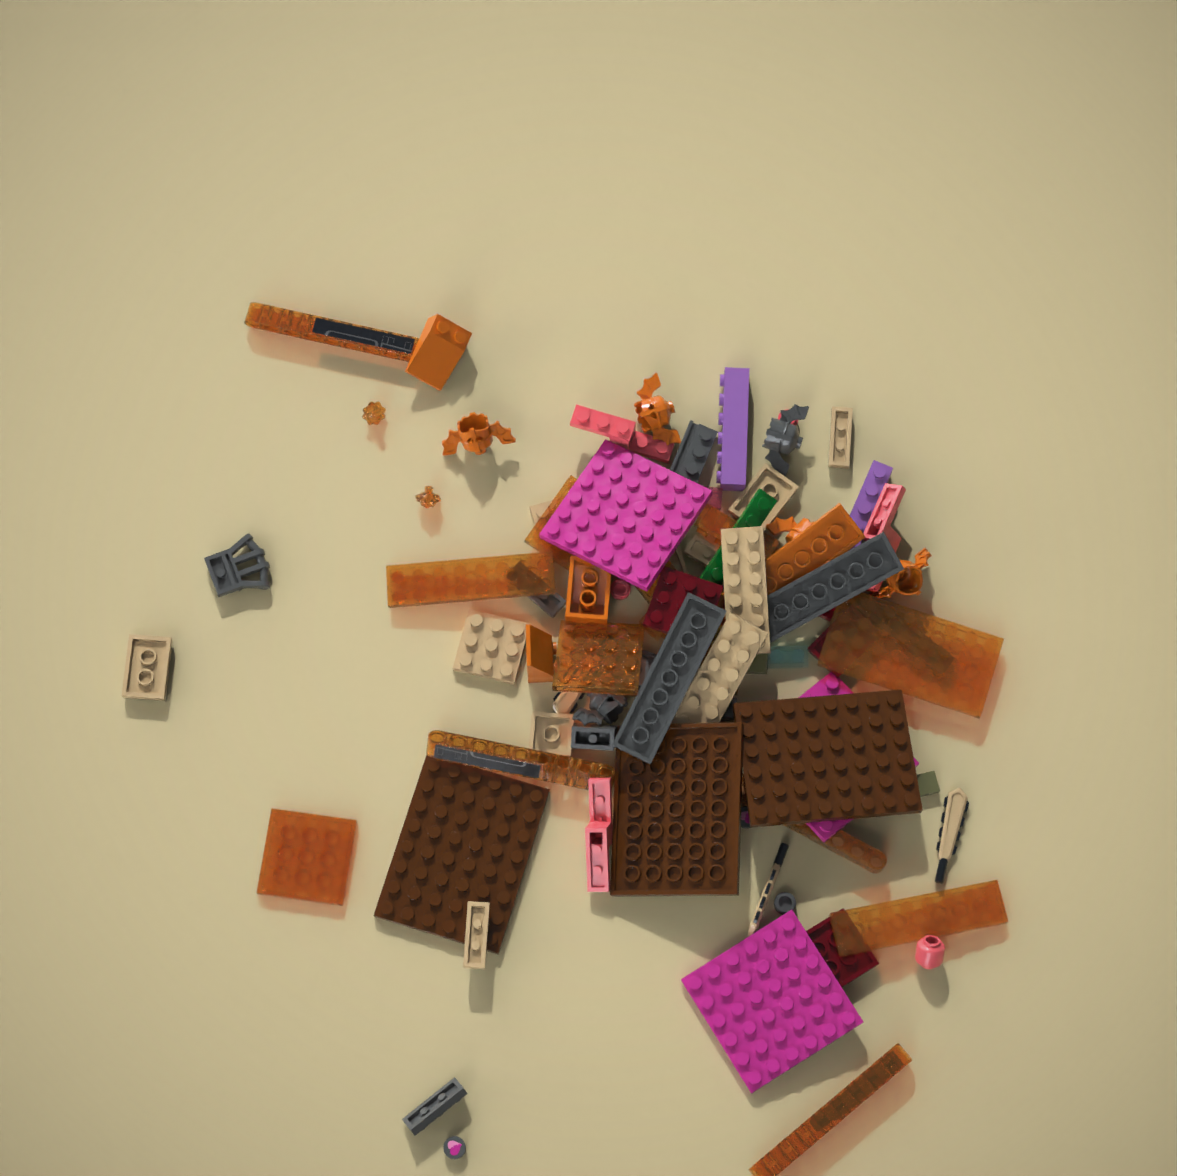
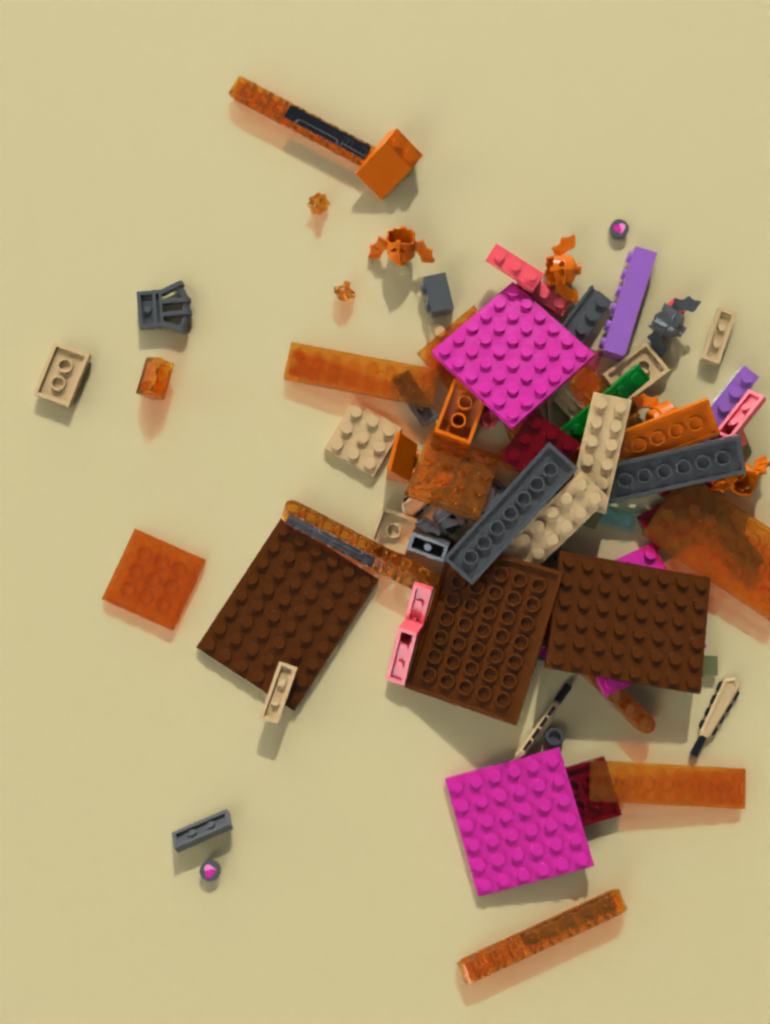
camera: 10 degrees right, 10 degrees up
coral head [915,935,945,969] -> none
none -> clear orange brick [136,357,174,400]
none -> dark grey brick [420,272,454,318]
none -> dark grey tile [609,219,629,239]

